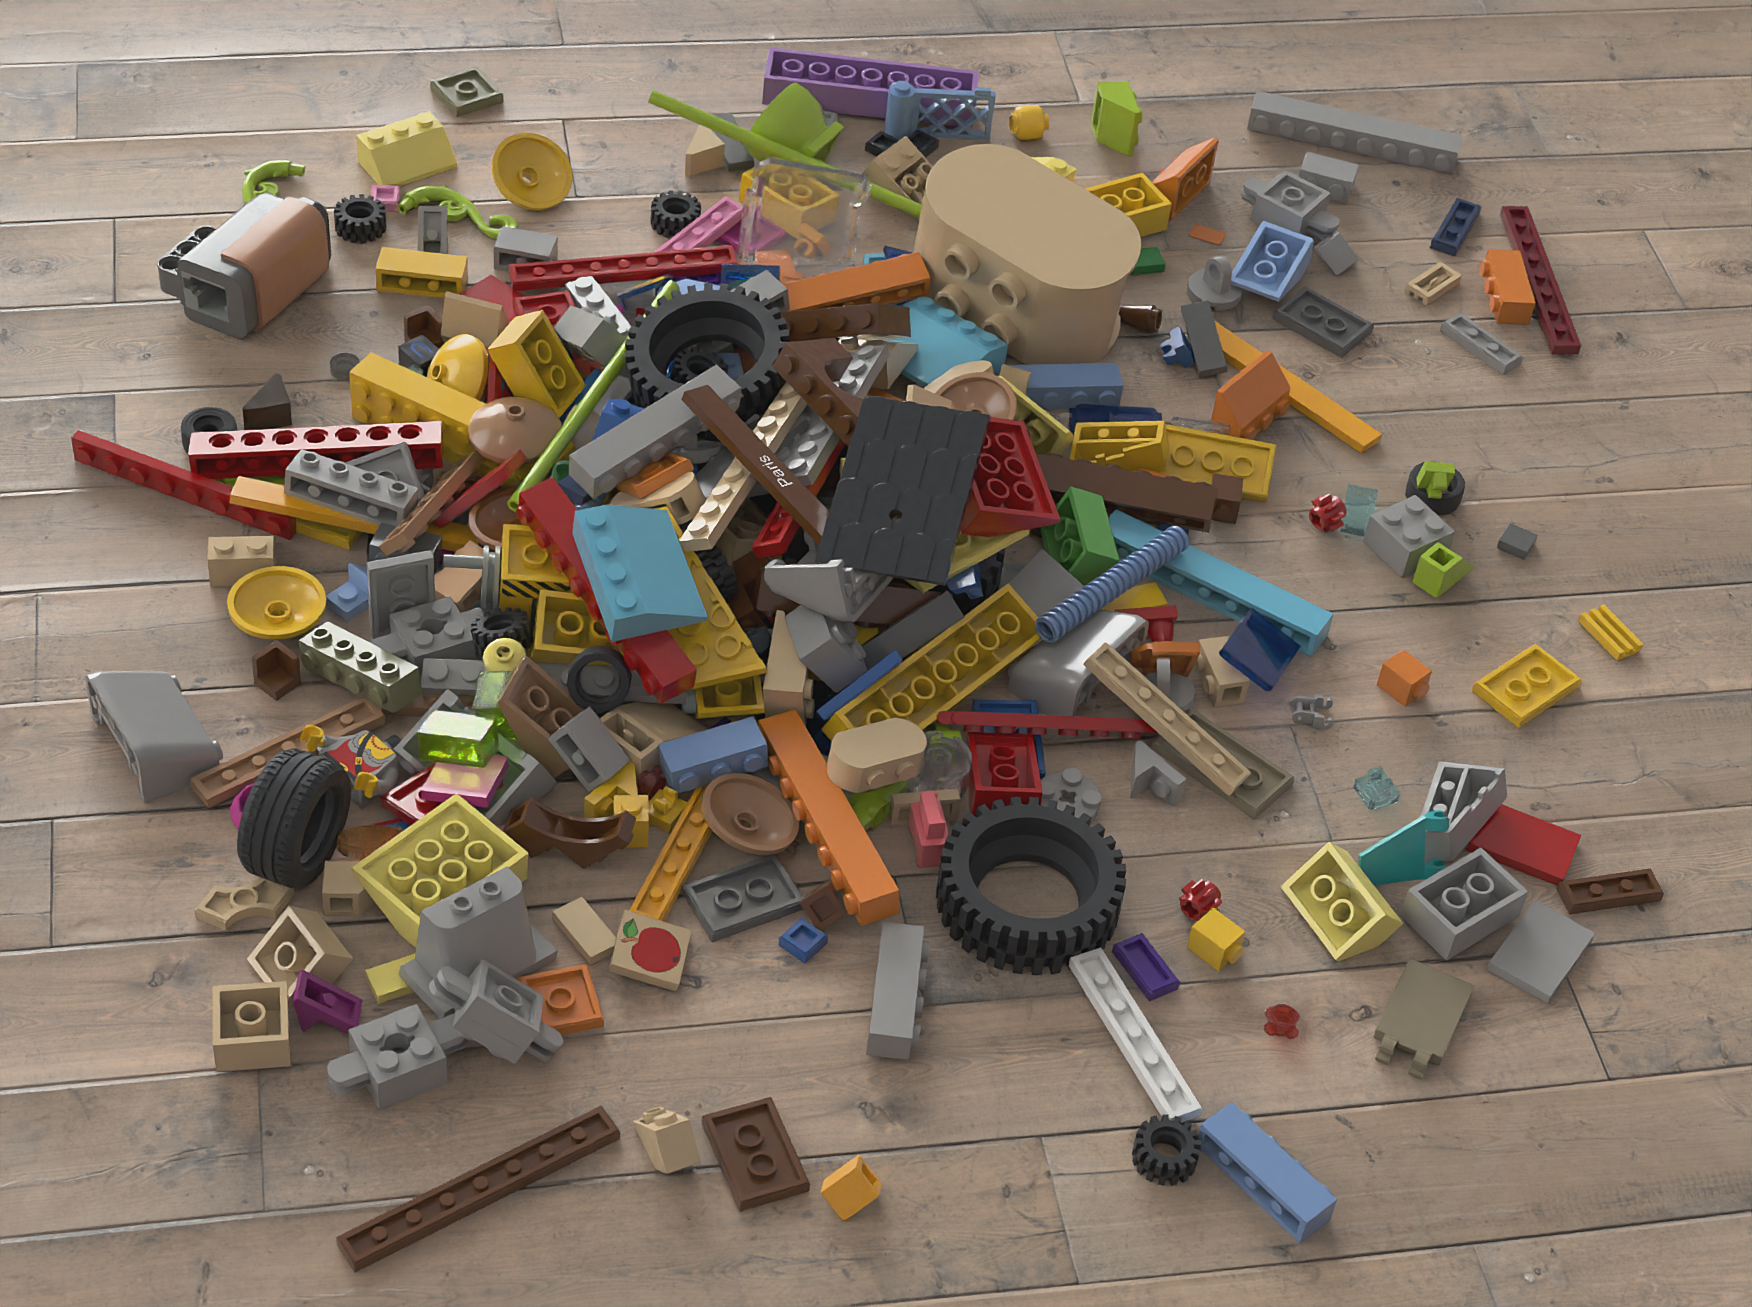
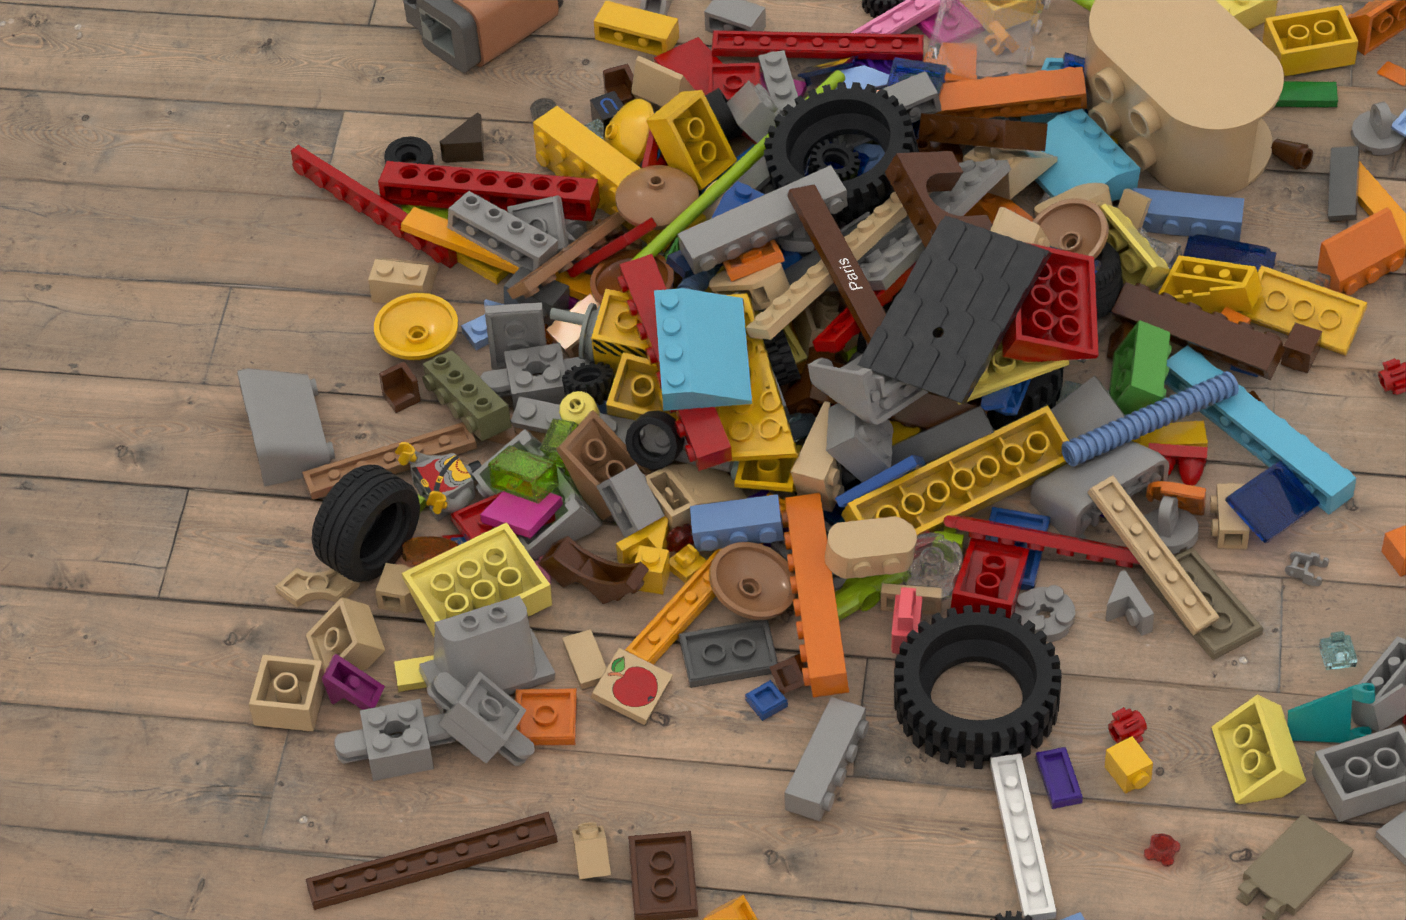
camera: 25 degrees right, 5 degrees up
blue tile [1160,327,1195,368] -> none

